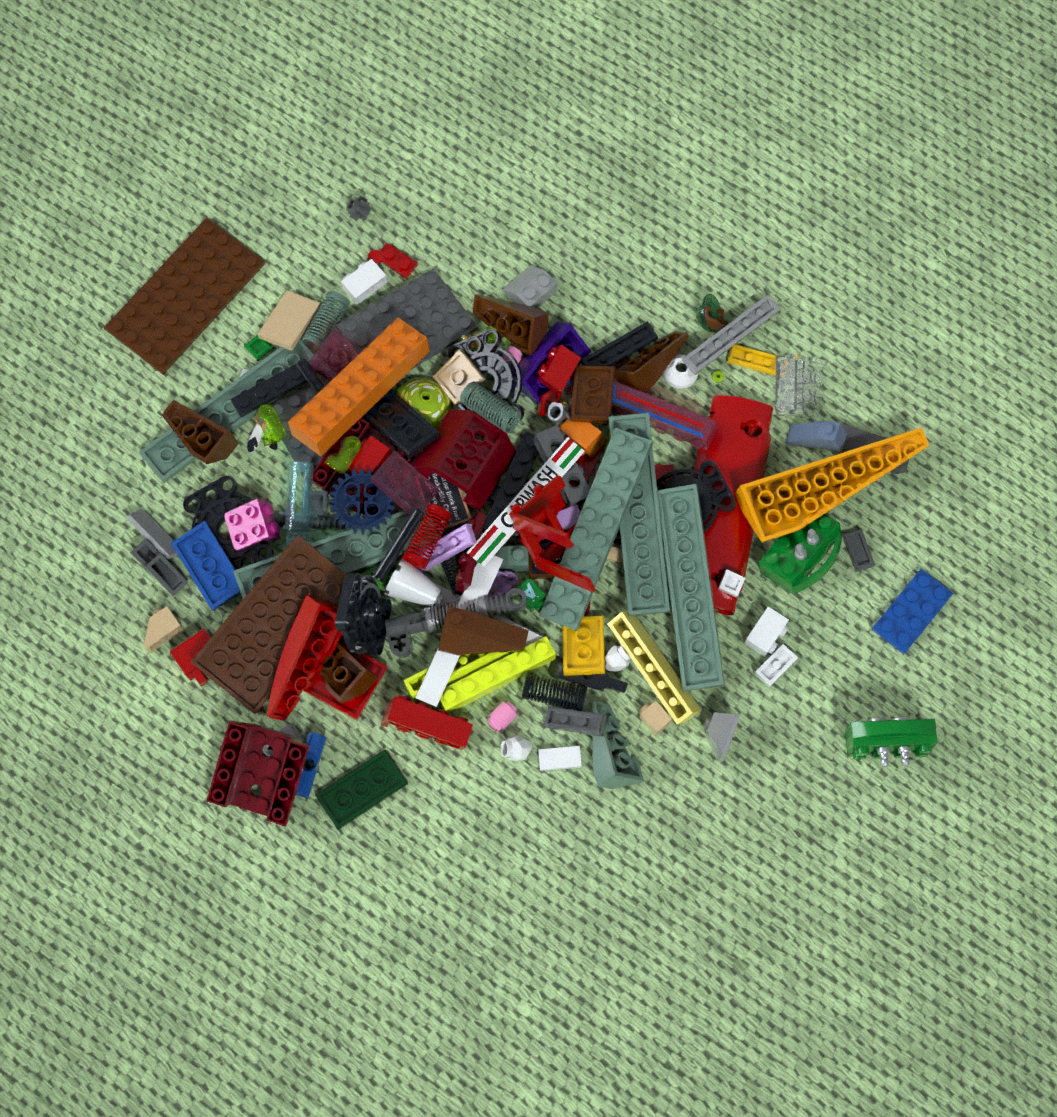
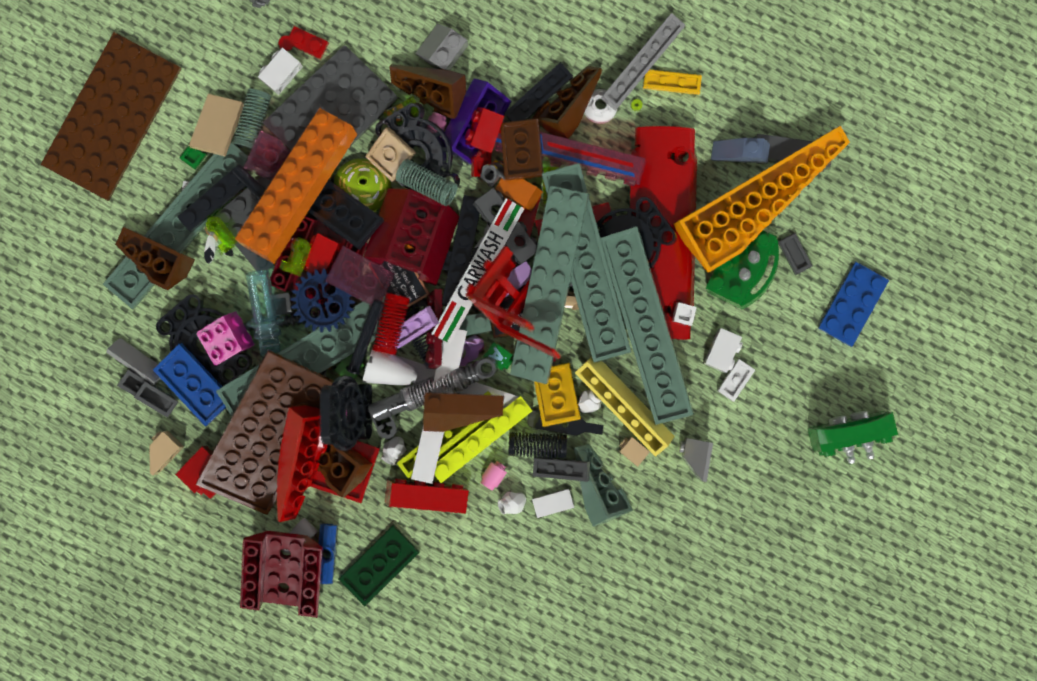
camera: 10 degrees left, 15 degrees up
clear green piece [696,294,728,333] -> none
clear wedge [775,354,831,418] -> none
none -> white rock [381,437,407,466]

